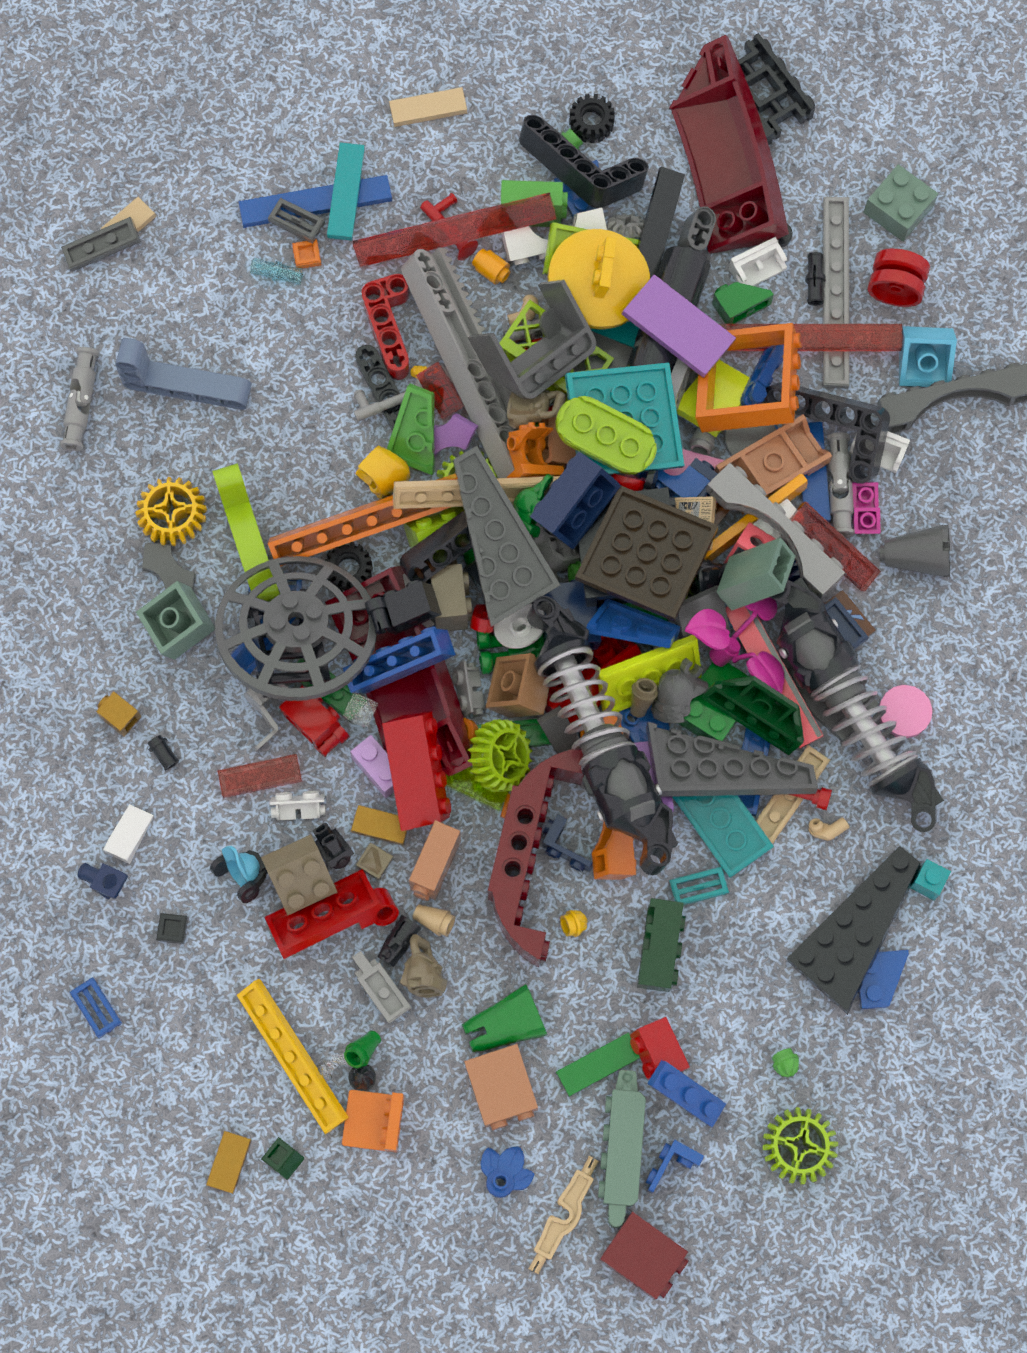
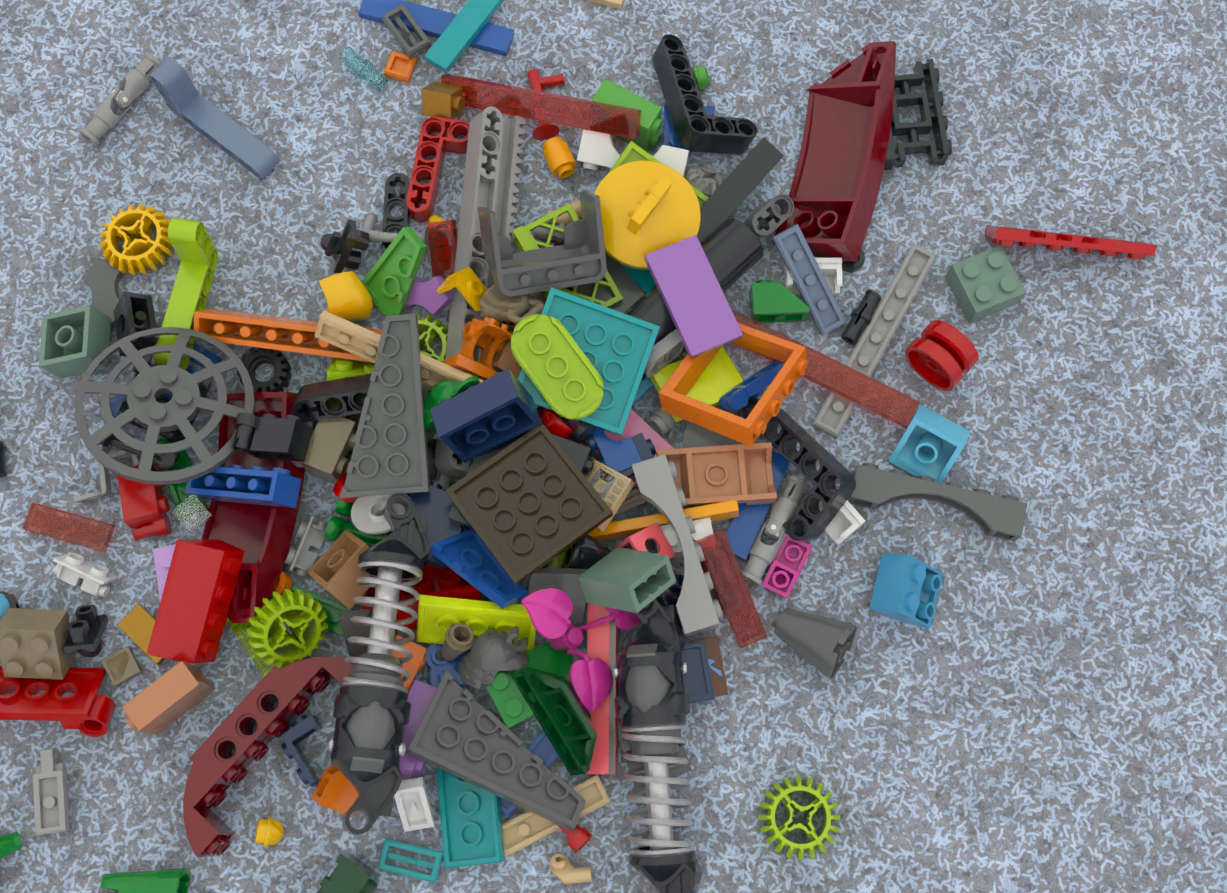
camera: 30 degrees right, 0 degrees up
black hinge [378,915,421,967] -> none
dark tan piece [400,934,447,998] -> none
tan cone [413,904,455,936] -> none
black tyre [569,94,615,143] -> none
bright pink tile [878,685,932,739] -> none
none -> black brick [113,292,159,358]
none -> black hips [320,219,370,274]
none -> white plate [394,777,434,832]
none -> pearl gold brick [422,81,465,119]
none -> yellow bracket [436,267,488,312]
none -> lime gear [758,776,840,860]
none -> sand blue tile [771,224,847,335]
none -> dark azure slope [869,553,943,629]
none -> red wing [985,225,1157,260]

